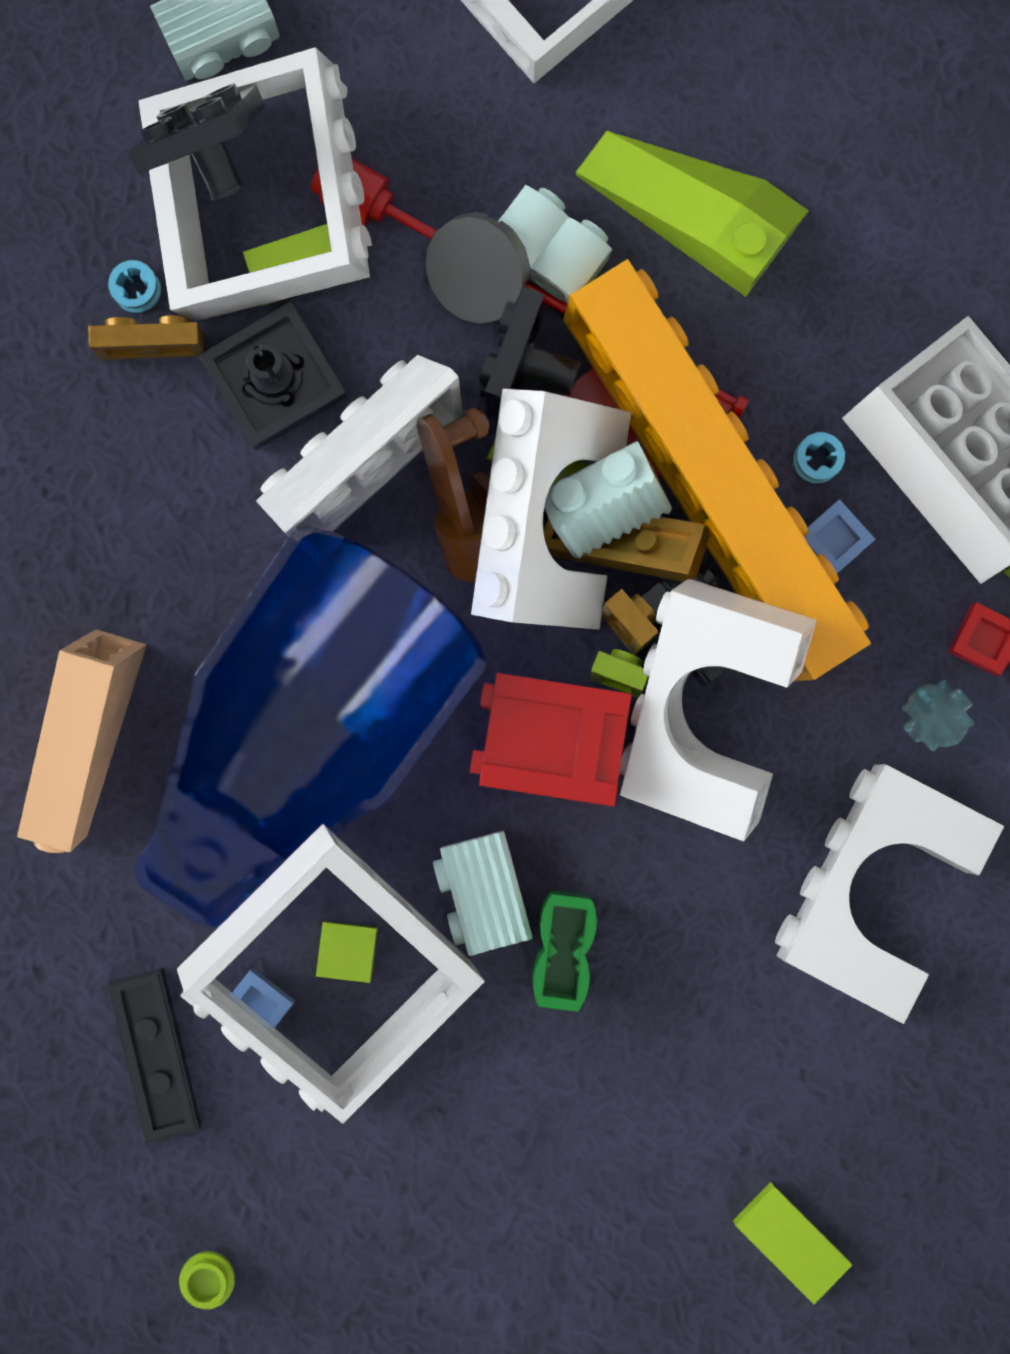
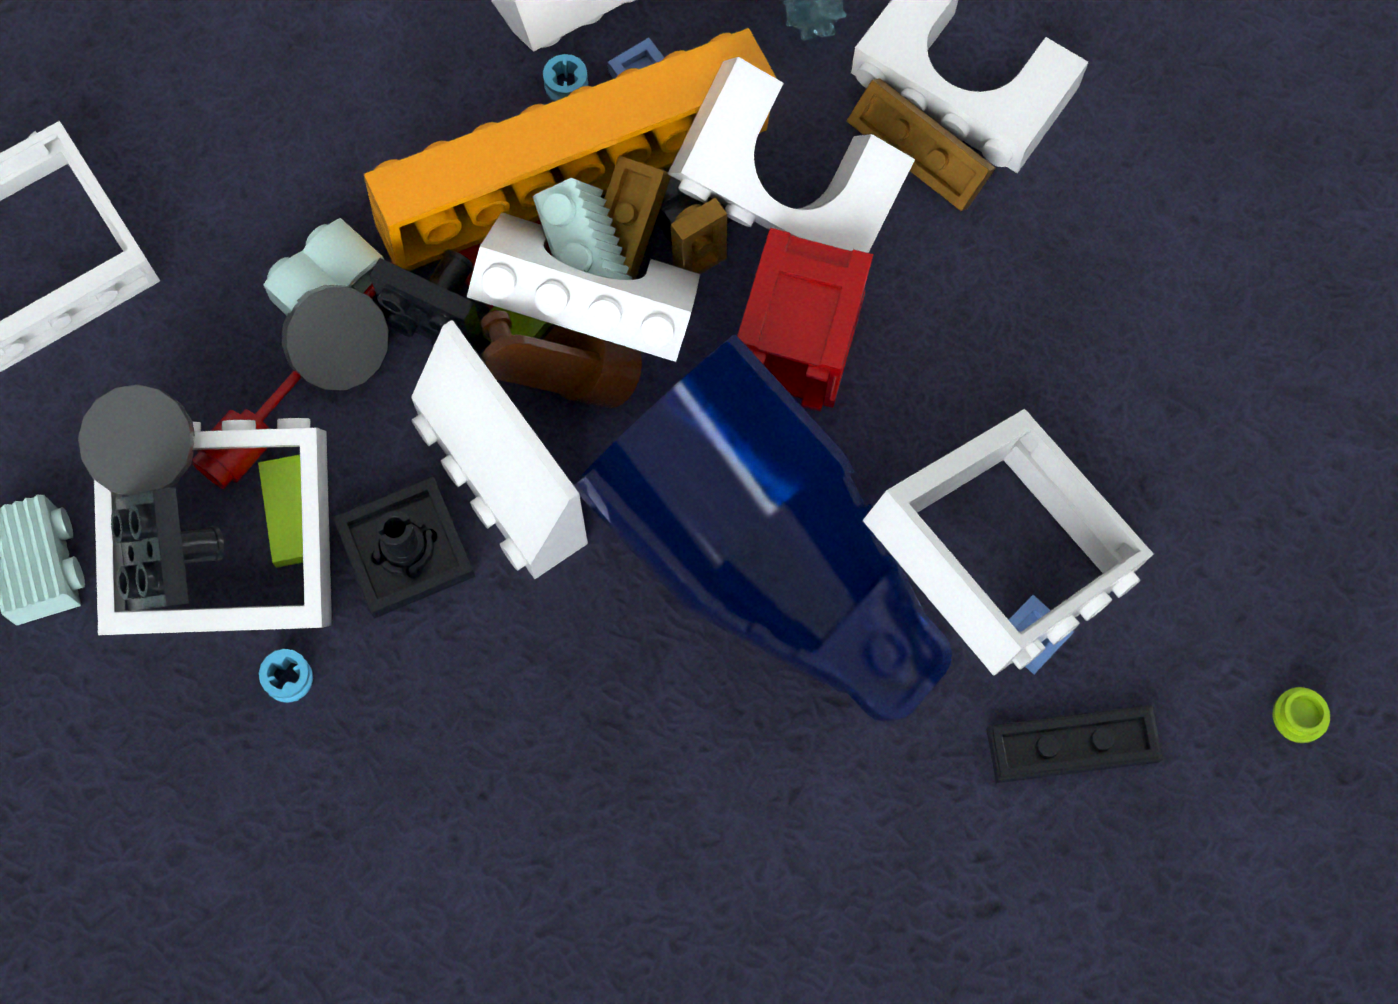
camera: 85 degrees left, 15 degrees down
light nougat slope [17,629,147,853] -> none
pearl gold plate [88,315,207,360] -> none
lime tile [316,920,378,983] -> none
light aqua brick [433,830,533,956] -> none
green brick [532,890,597,1012] -> none
lime wedge [576,131,808,297] -> none
lime plate [590,649,649,698] -> none
lime tile [733,1182,852,1305] -> none
none -> dark grey tile [78,384,195,496]
none -> pearl gold plate [846,78,996,211]

